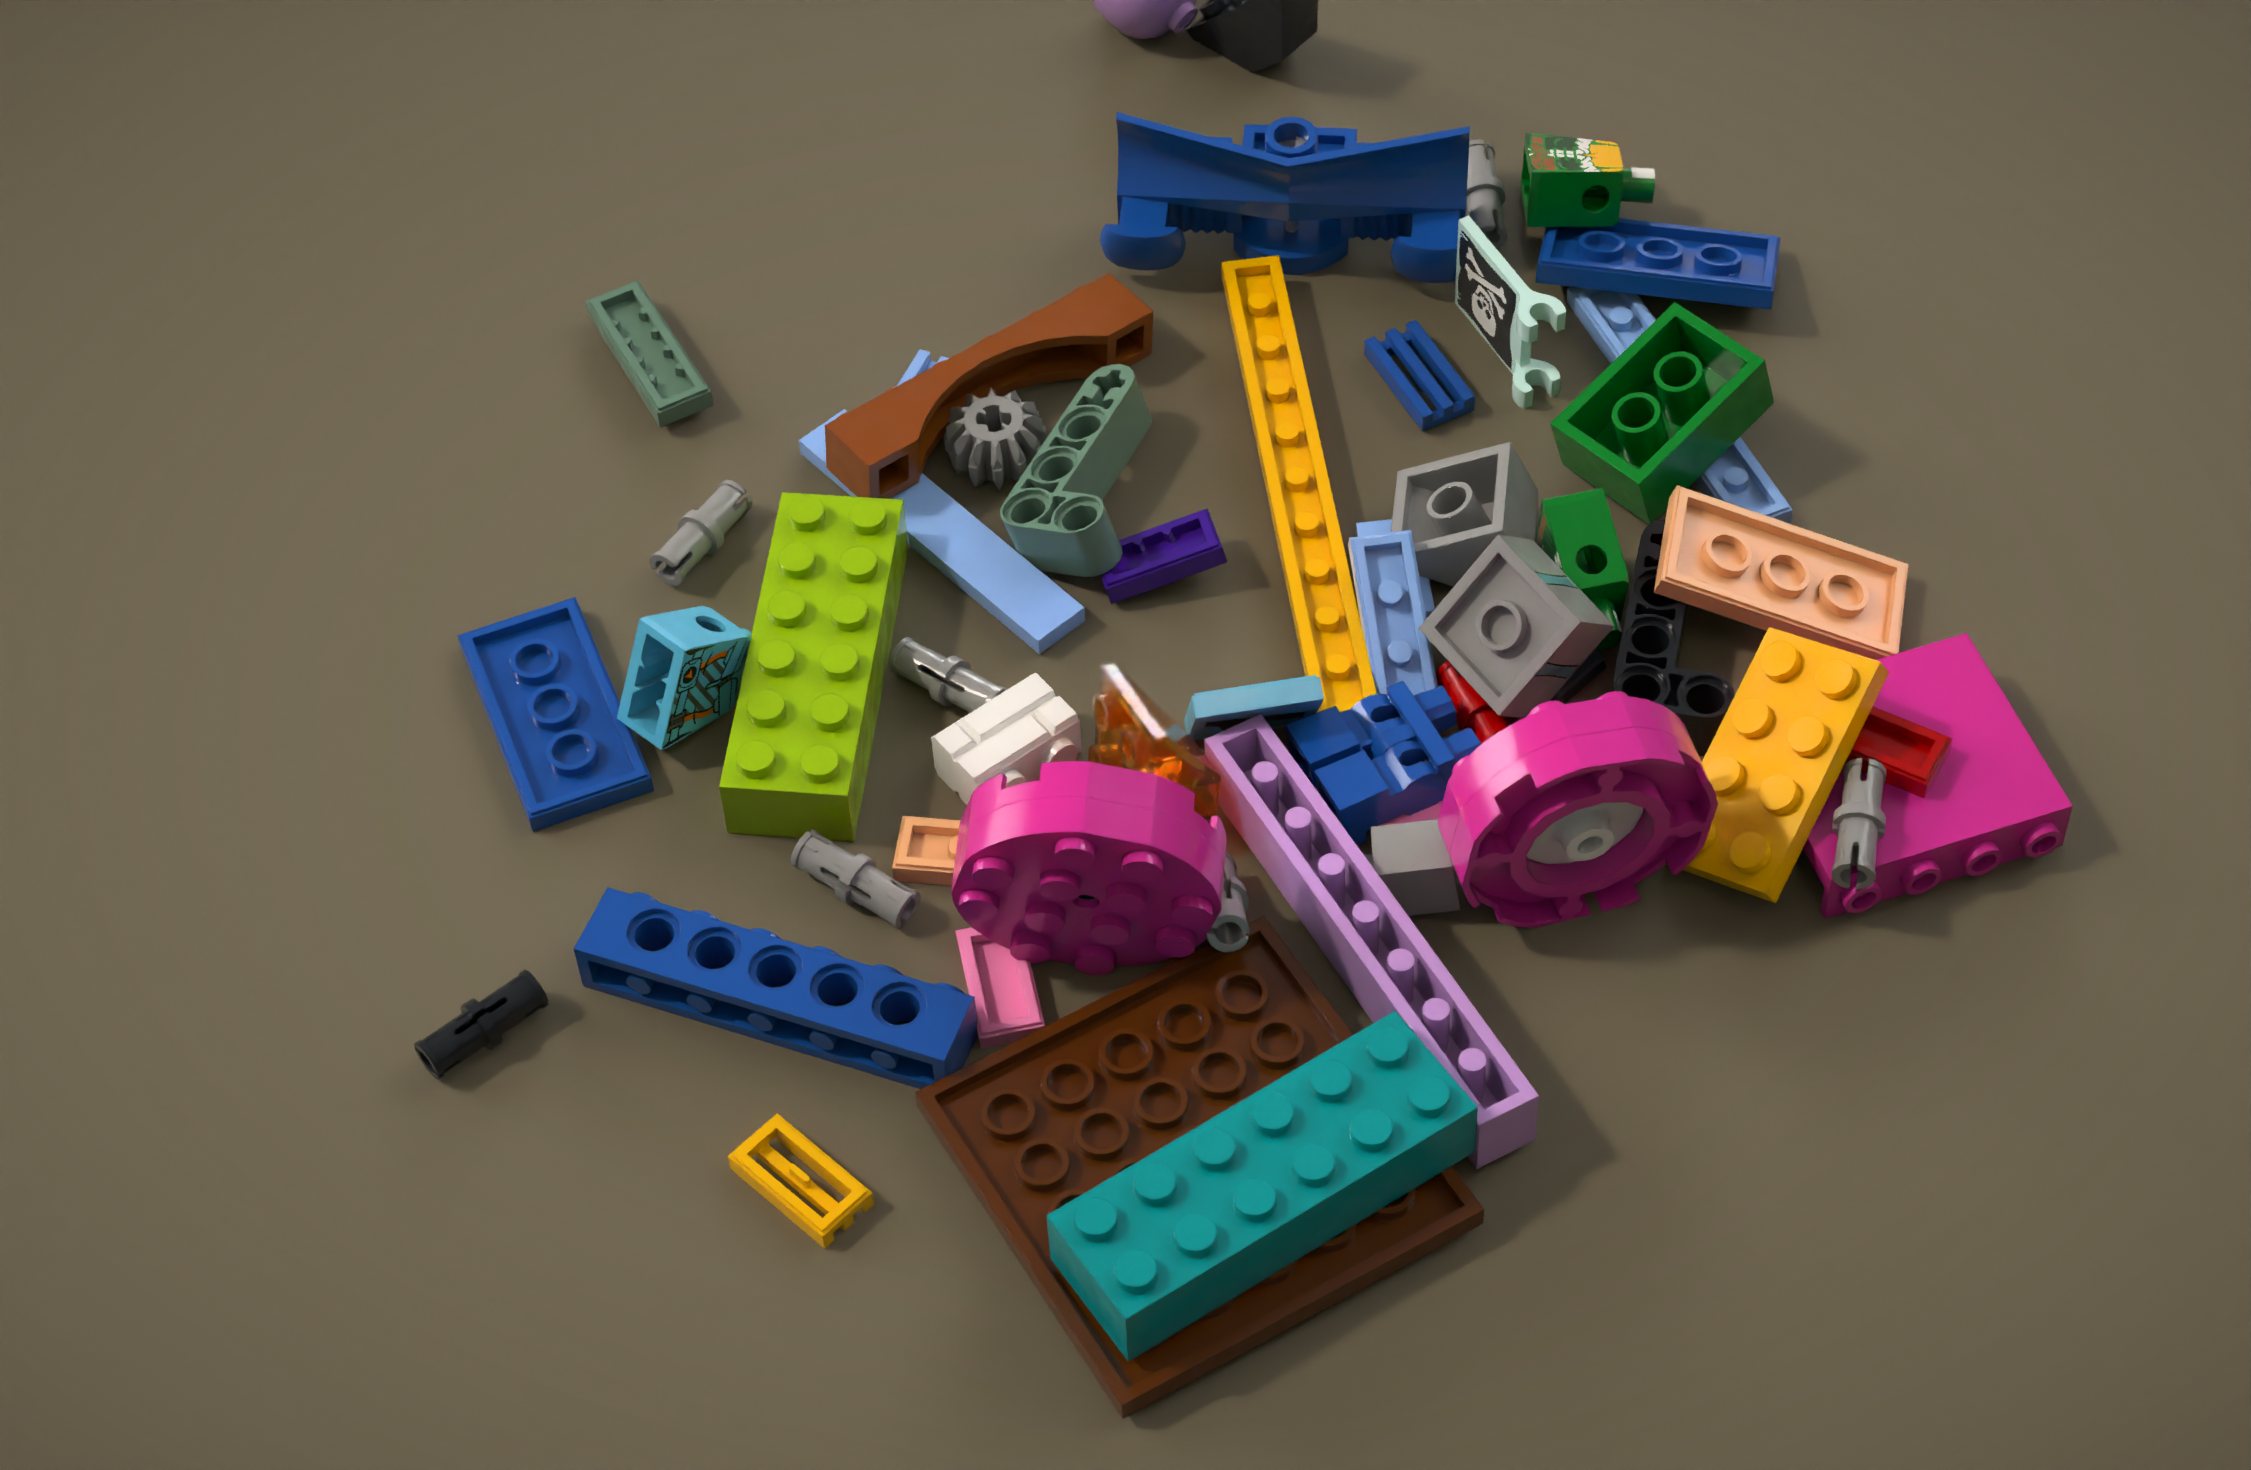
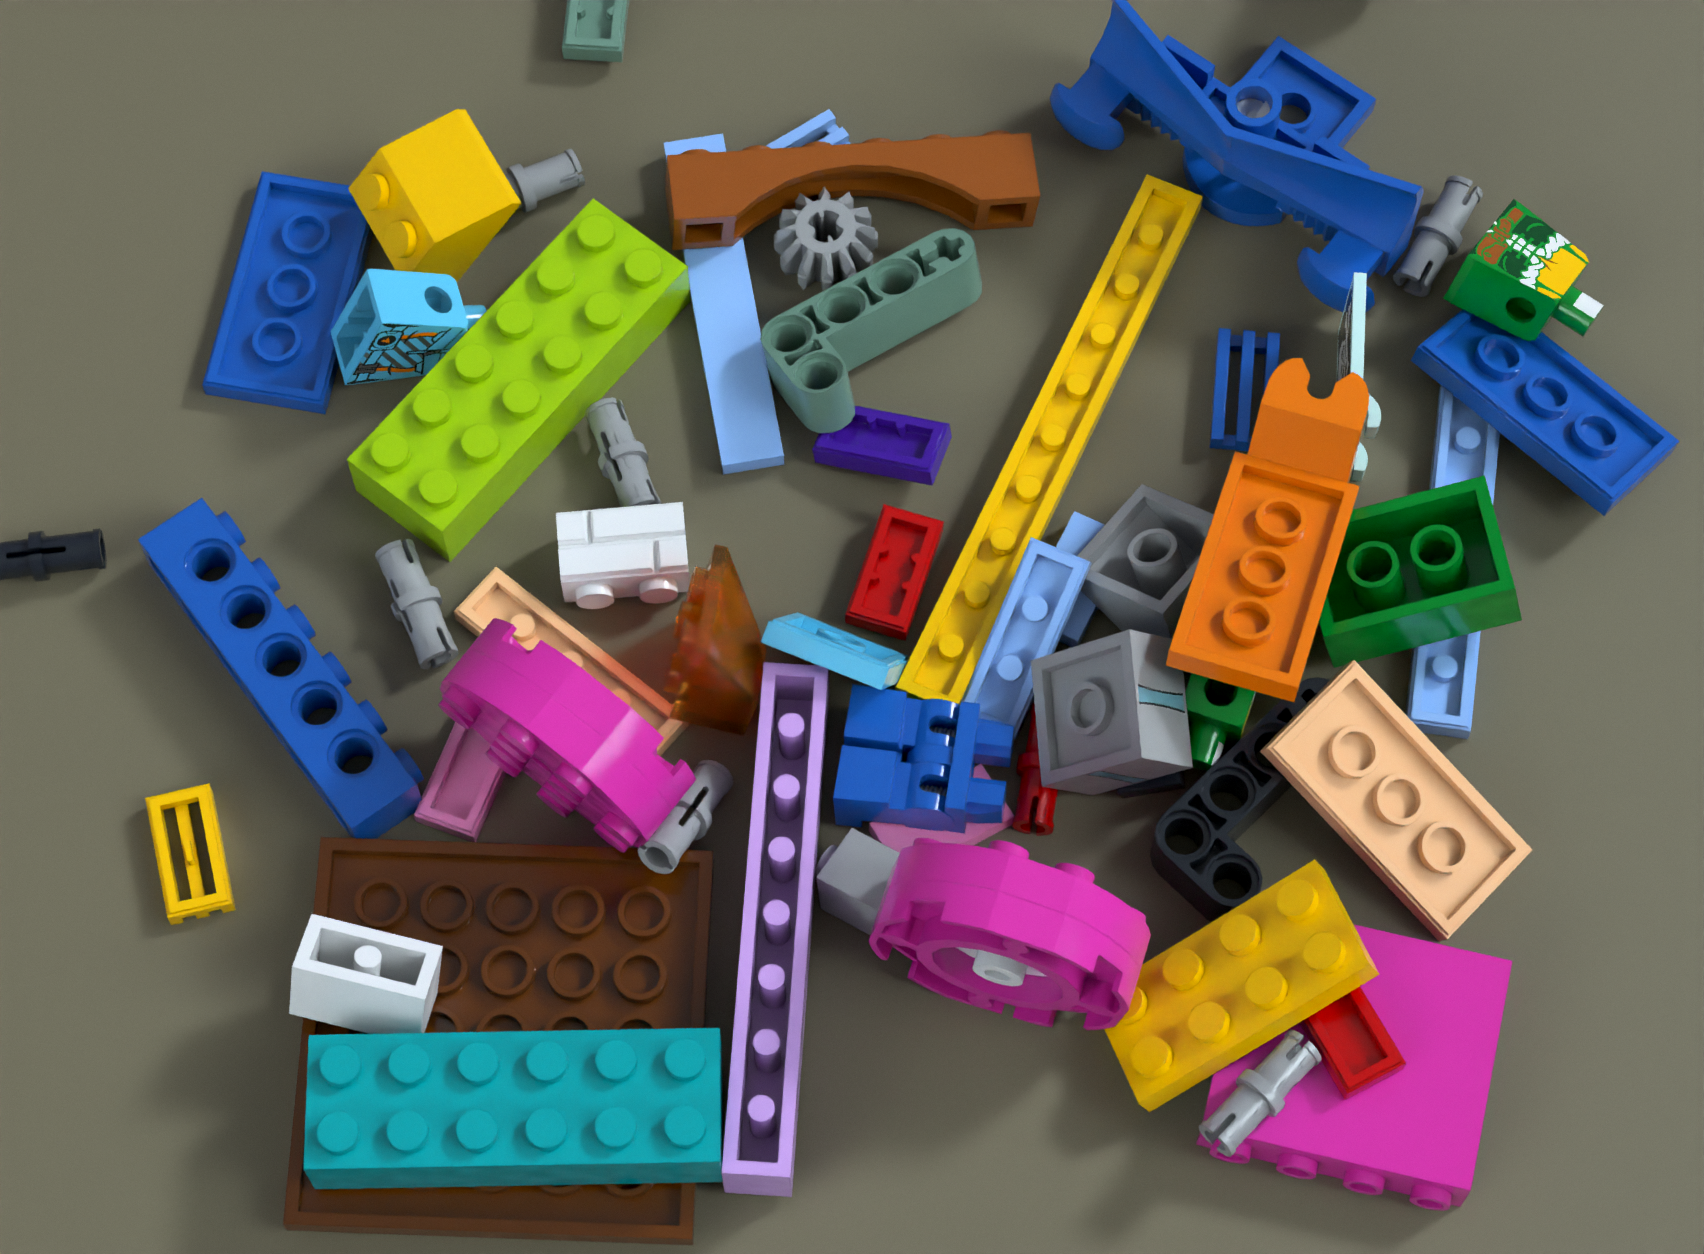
camera: 30 degrees right, 15 degrees up
none -> white brick [289,914,443,1034]
none -> yellow slope [348,109,522,282]
none -> red plate [845,504,944,641]
none -> orange hinge [1166,358,1369,702]

